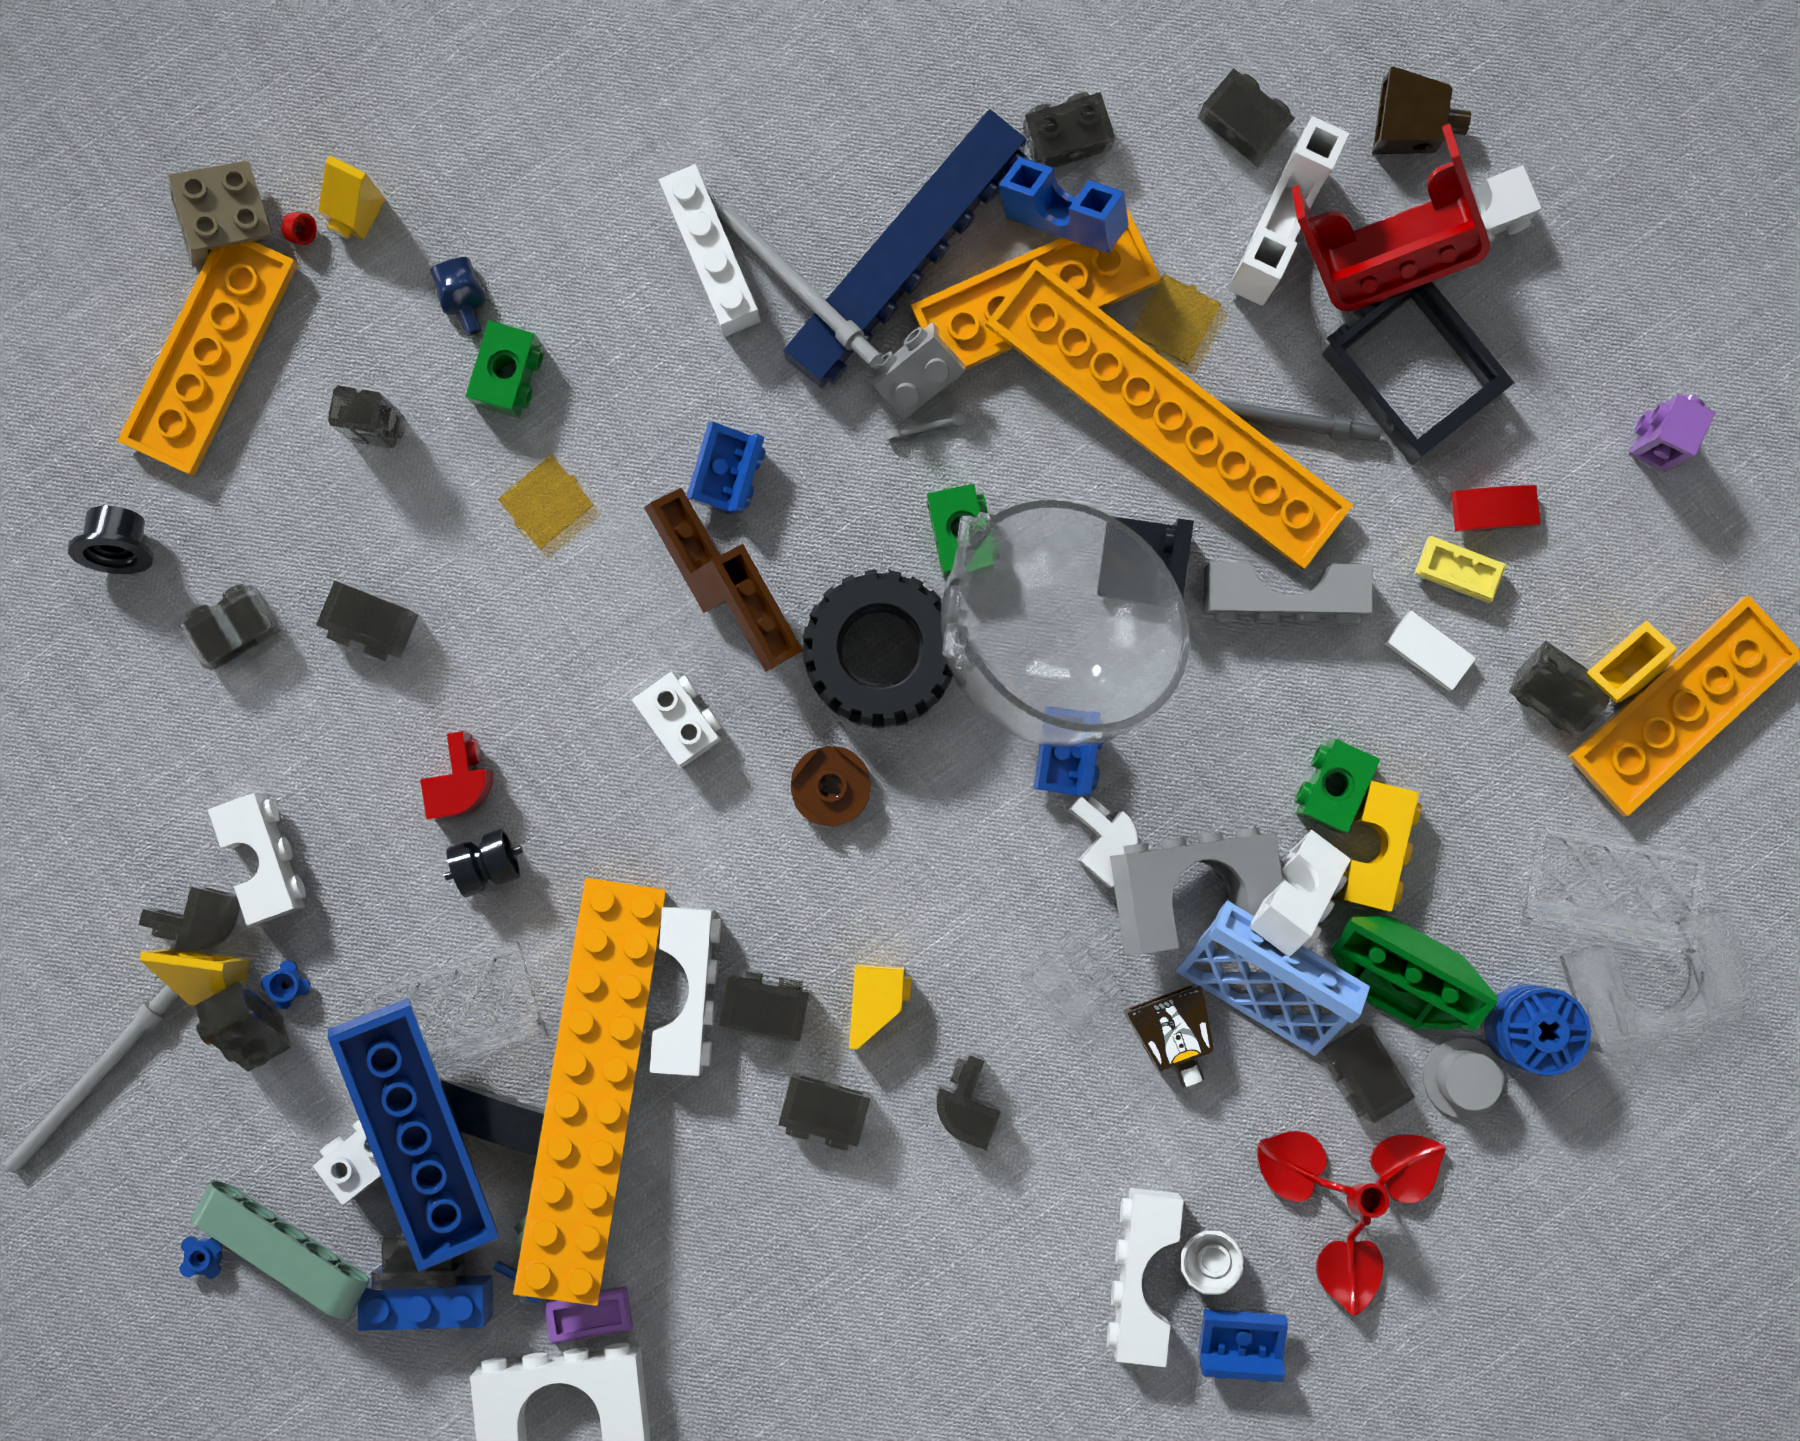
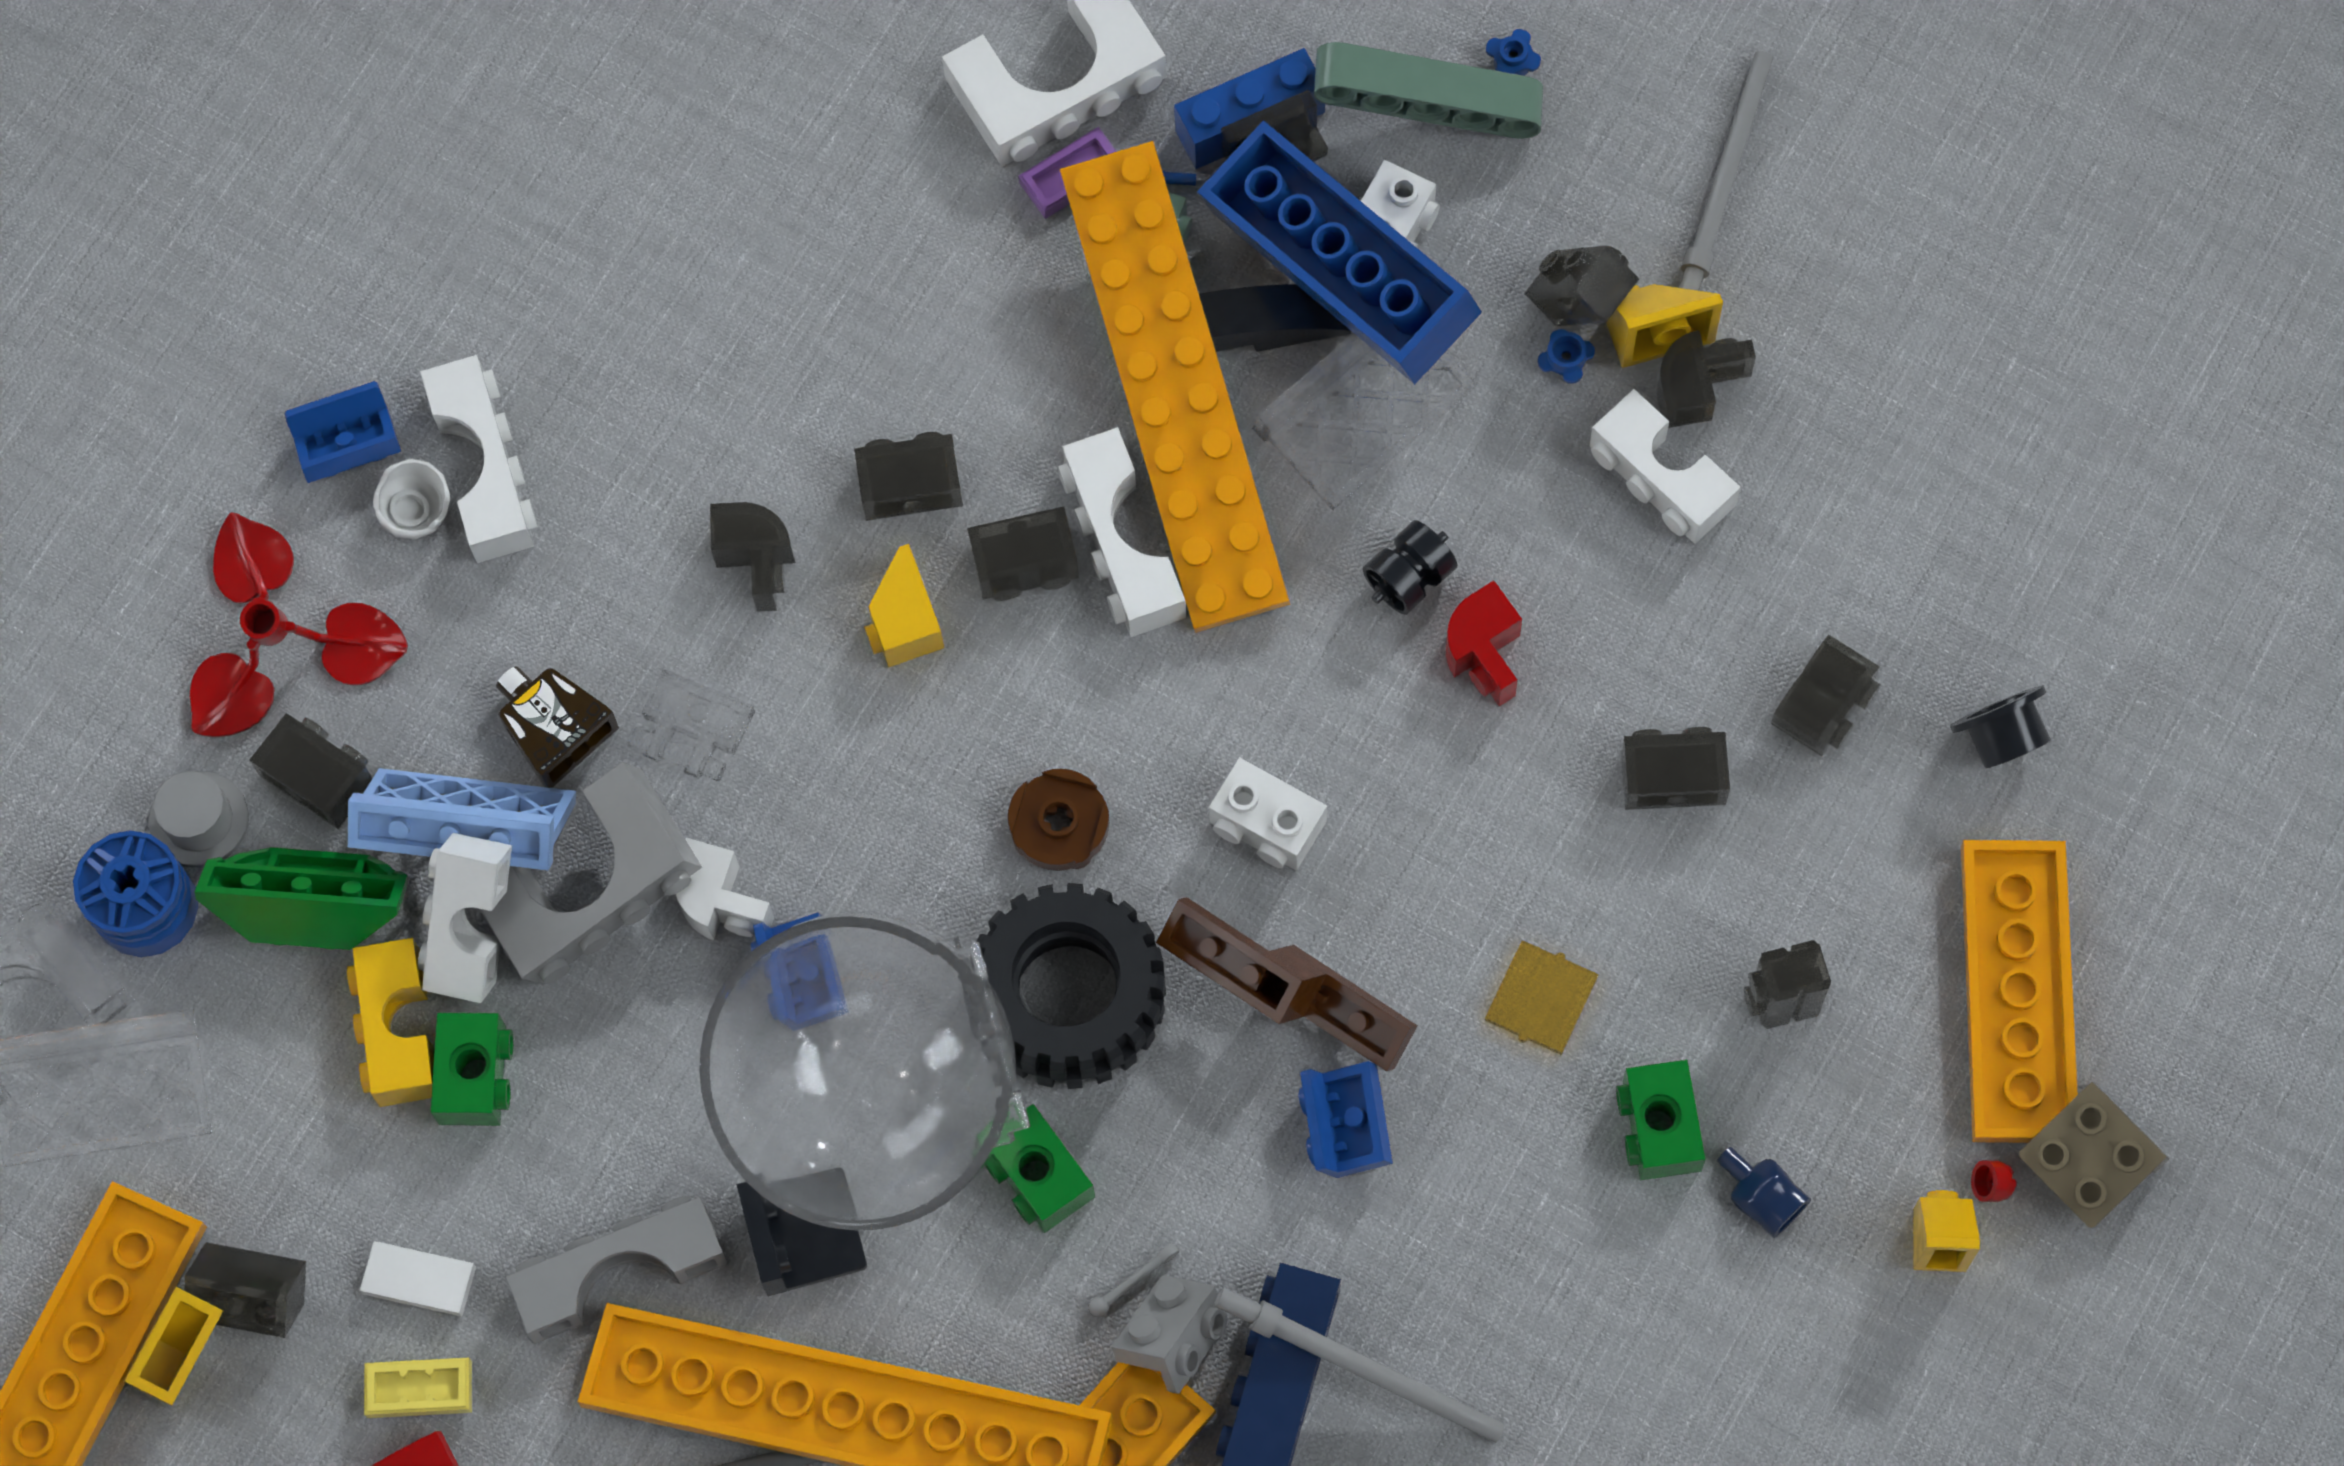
camera: 160 degrees right, 15 degrees down
white arch [658,164,761,337] -> none

